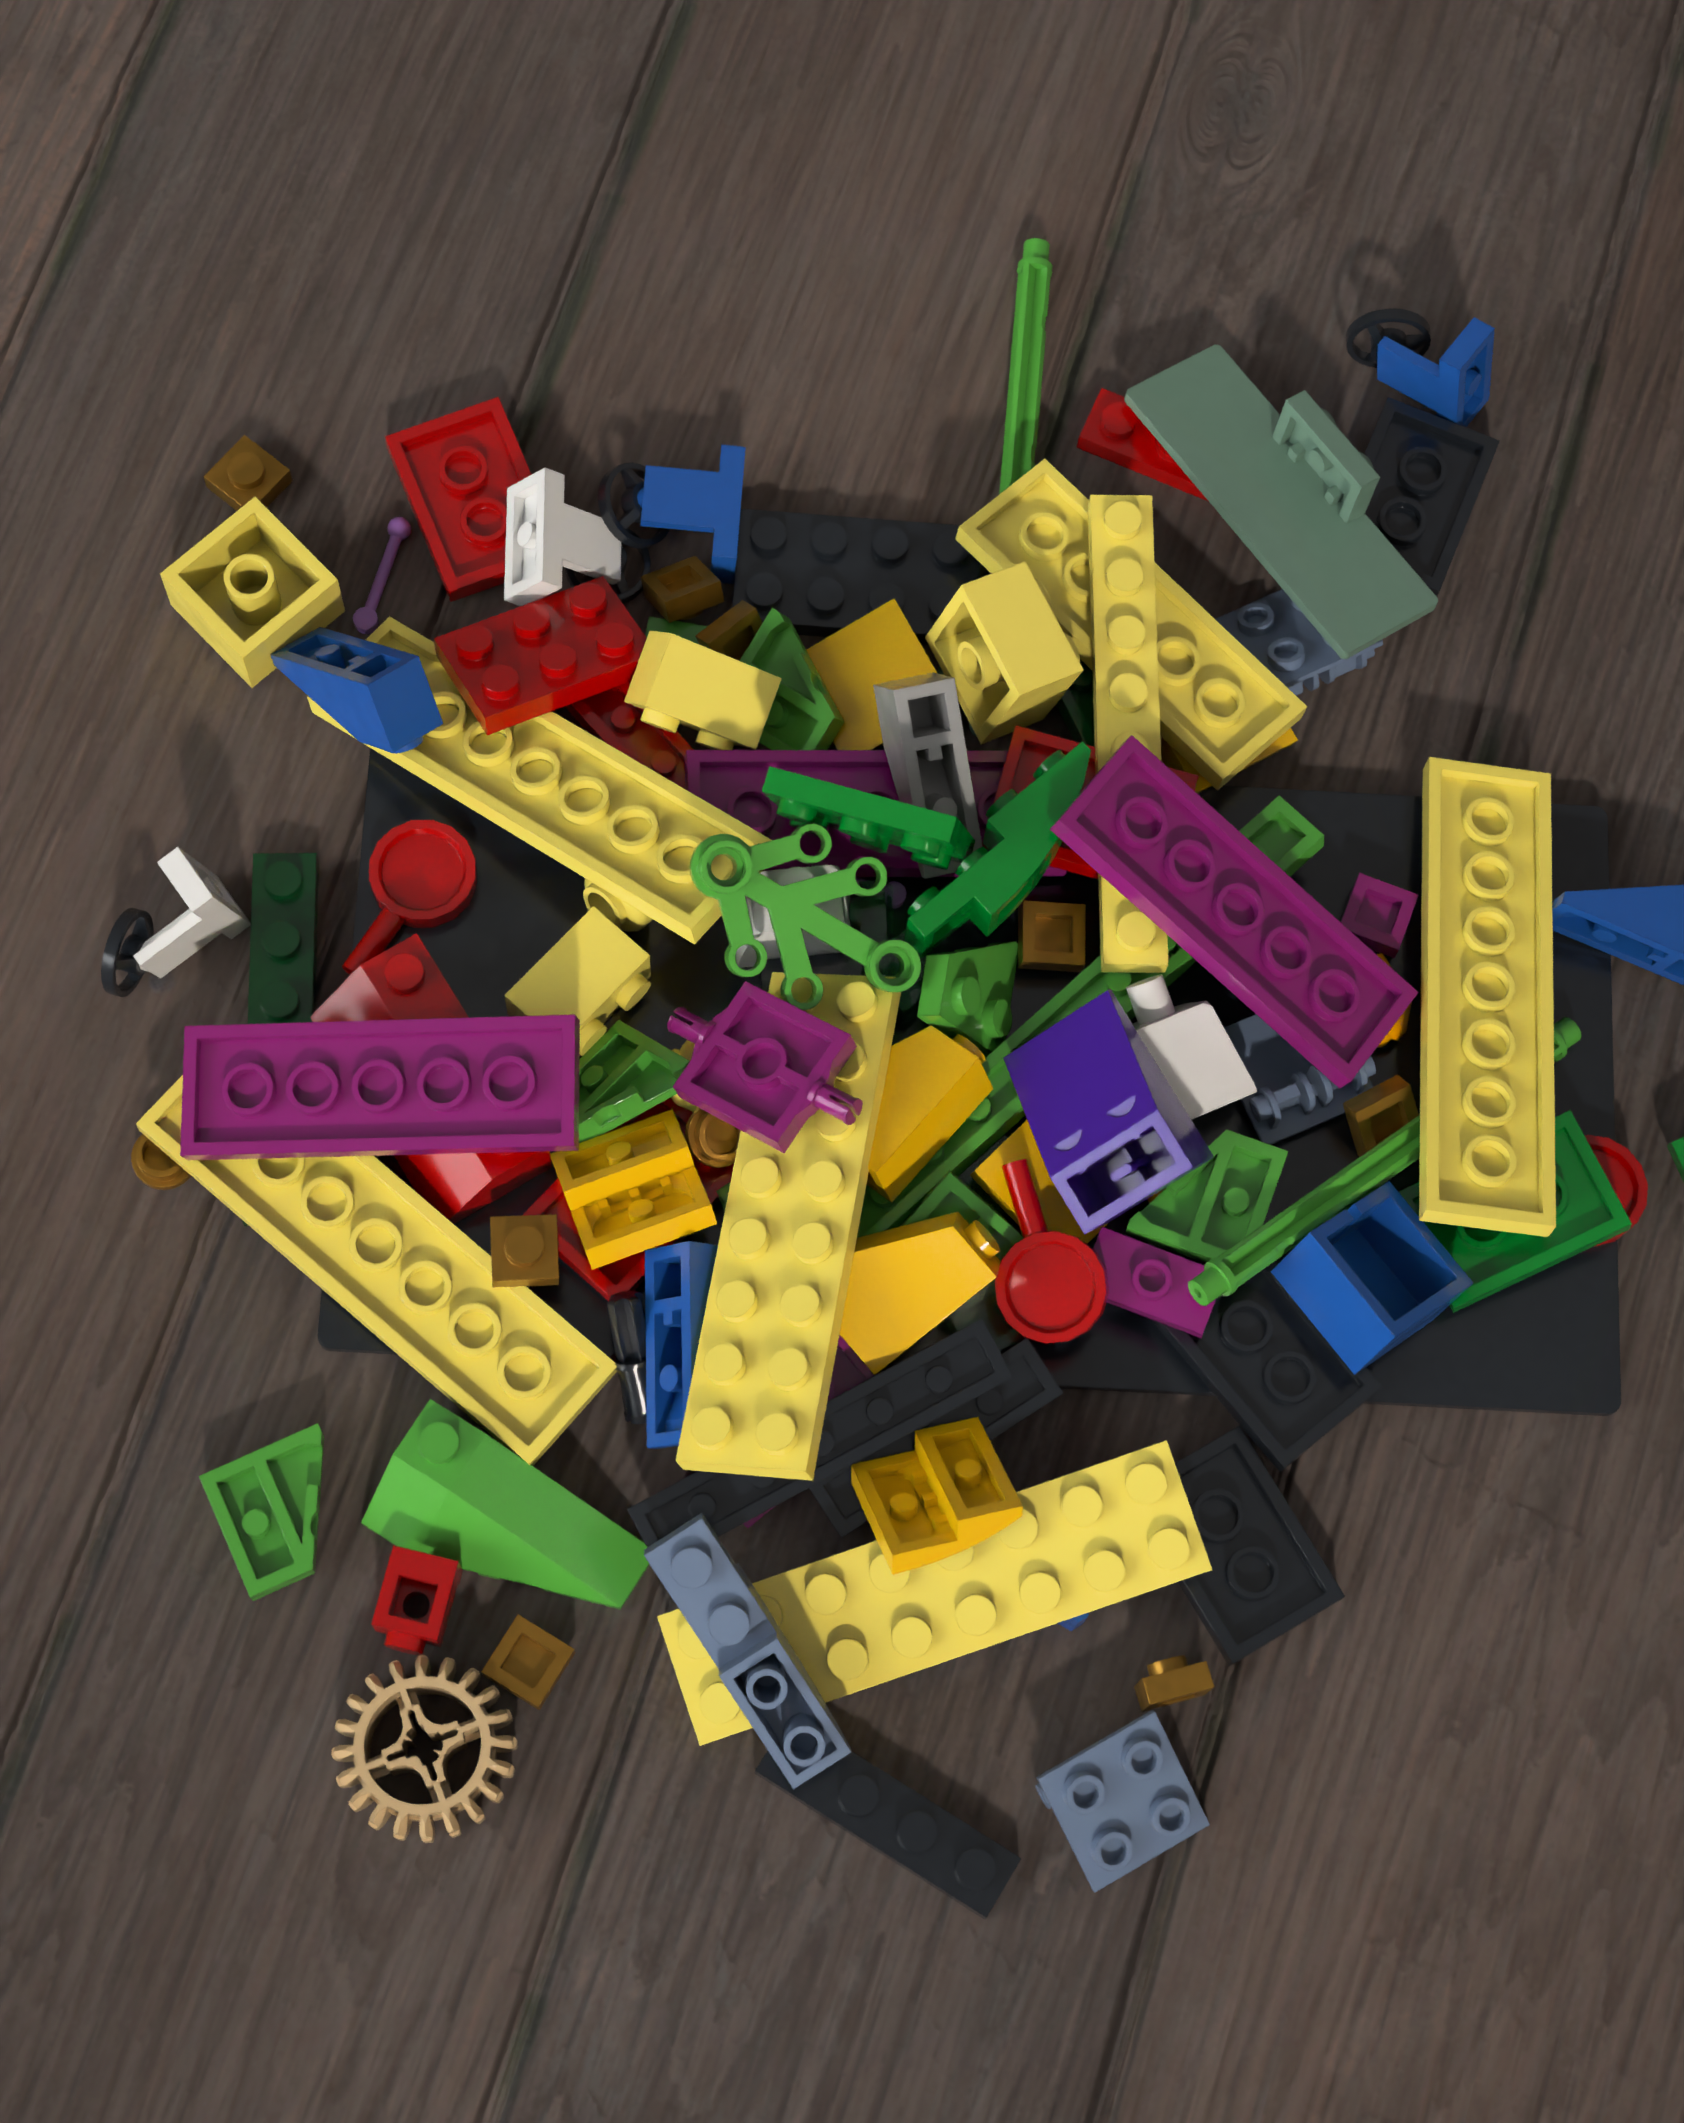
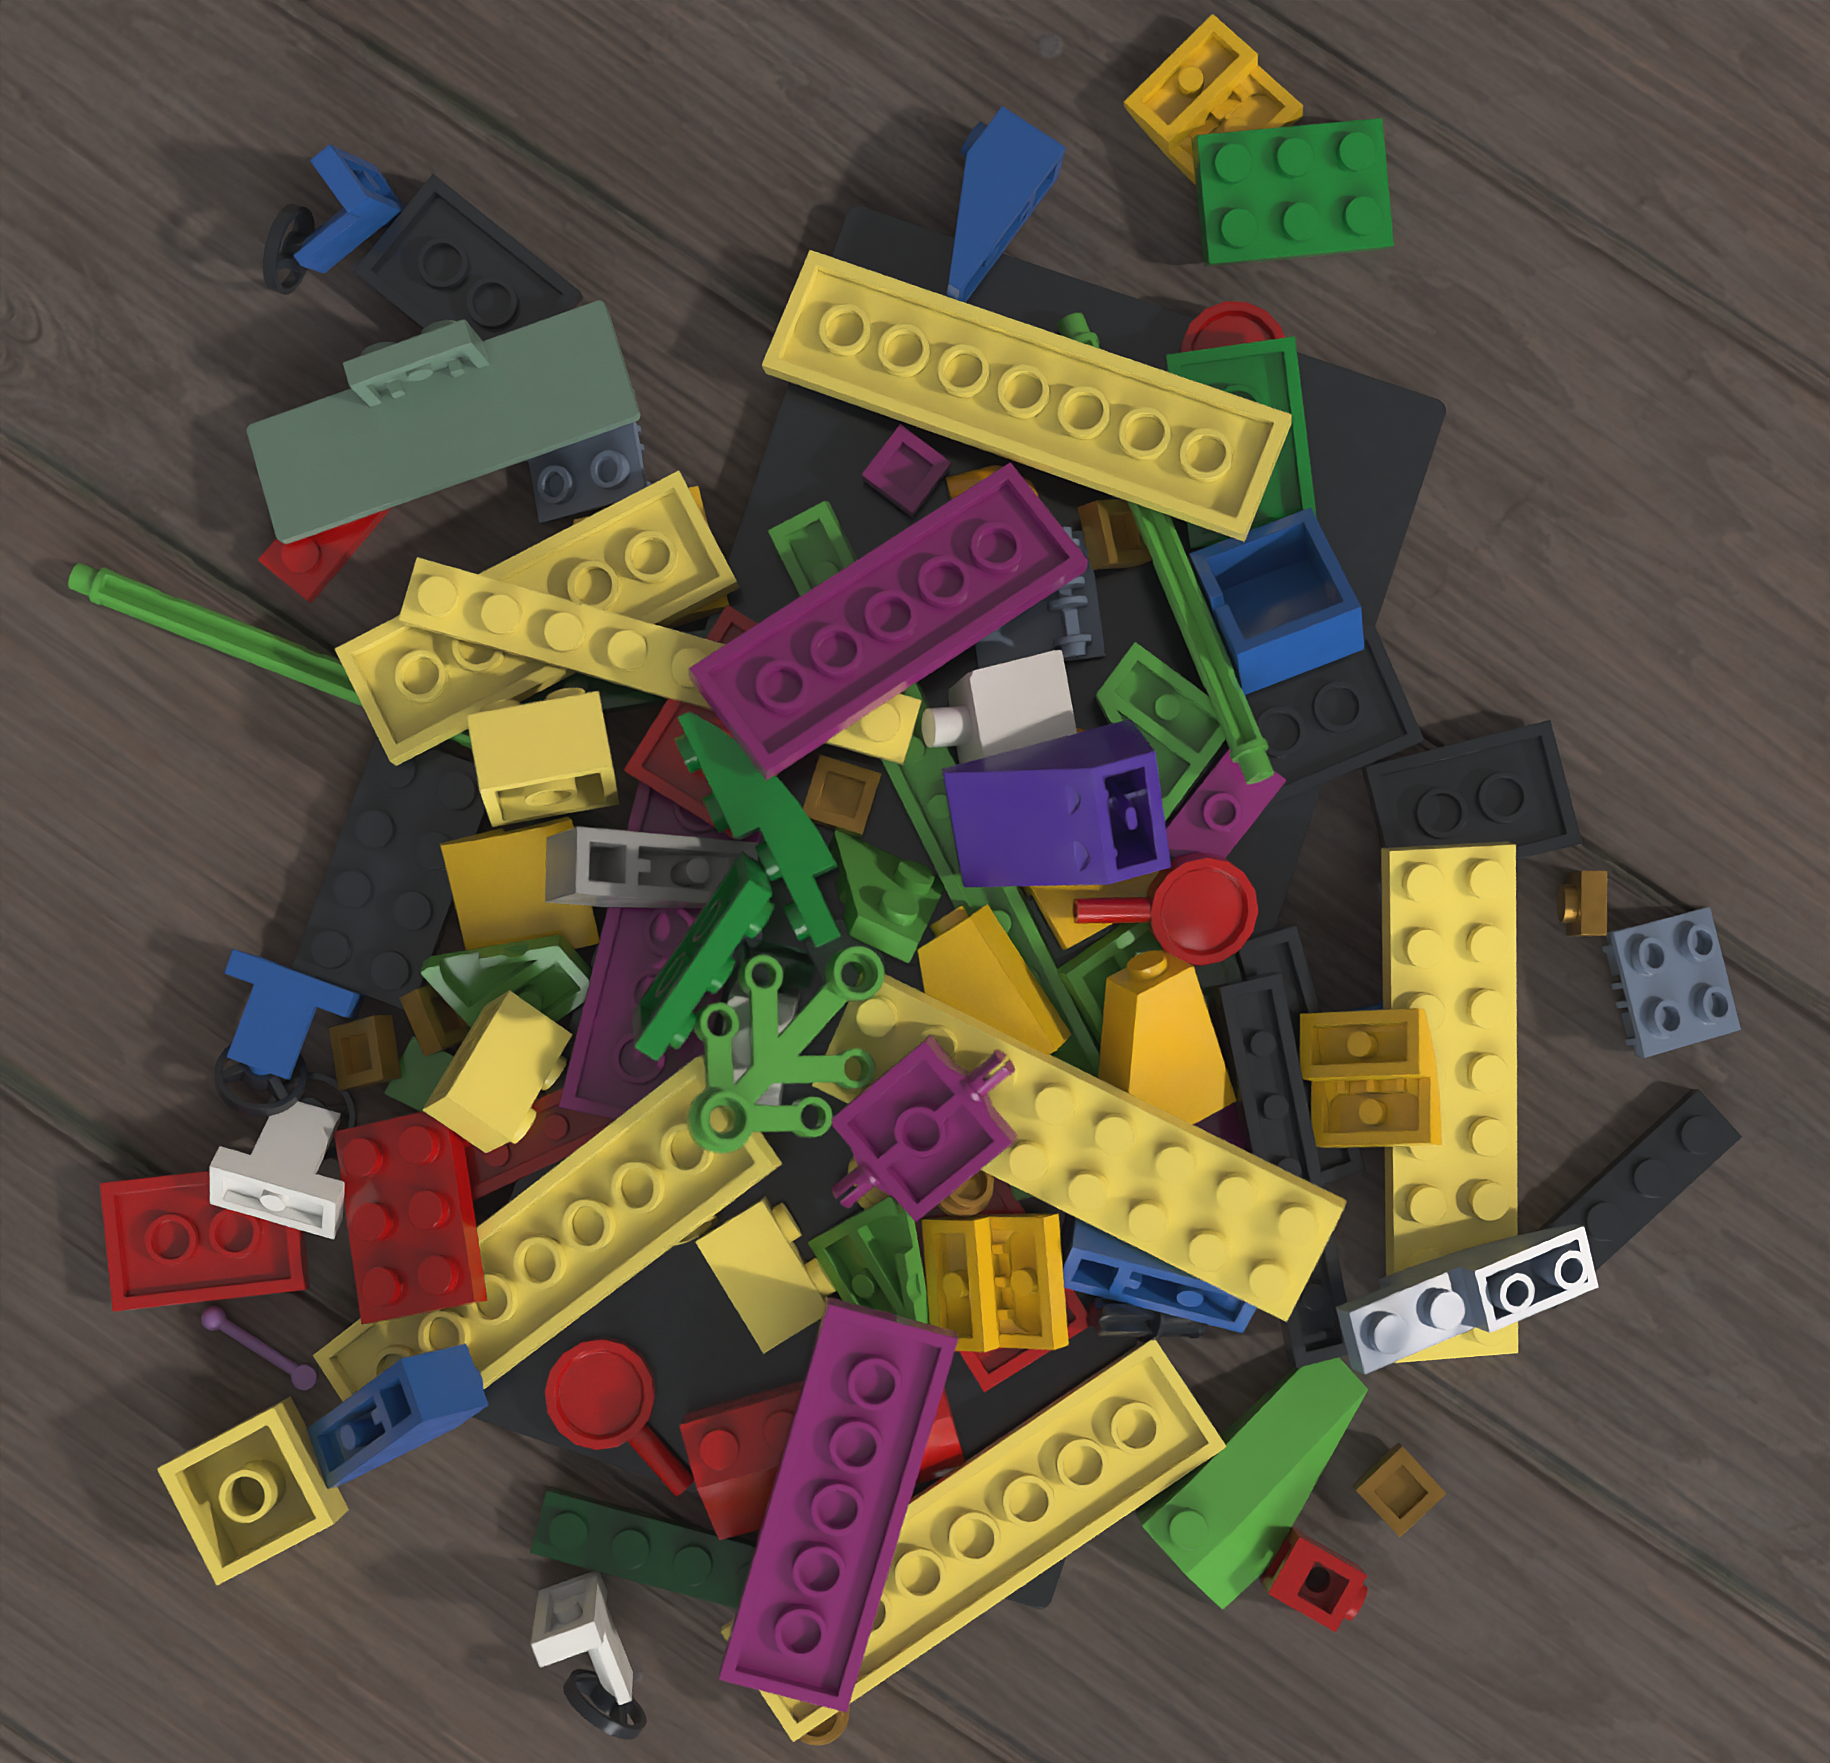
camera: 70 degrees left, 15 degrees up
bright green wing [199,1423,324,1601] -> none
pearl gold plate [203,435,293,511] -> none
tan gear [332,1655,518,1843] -> none
pearl gold plate [490,1214,559,1288] -> none

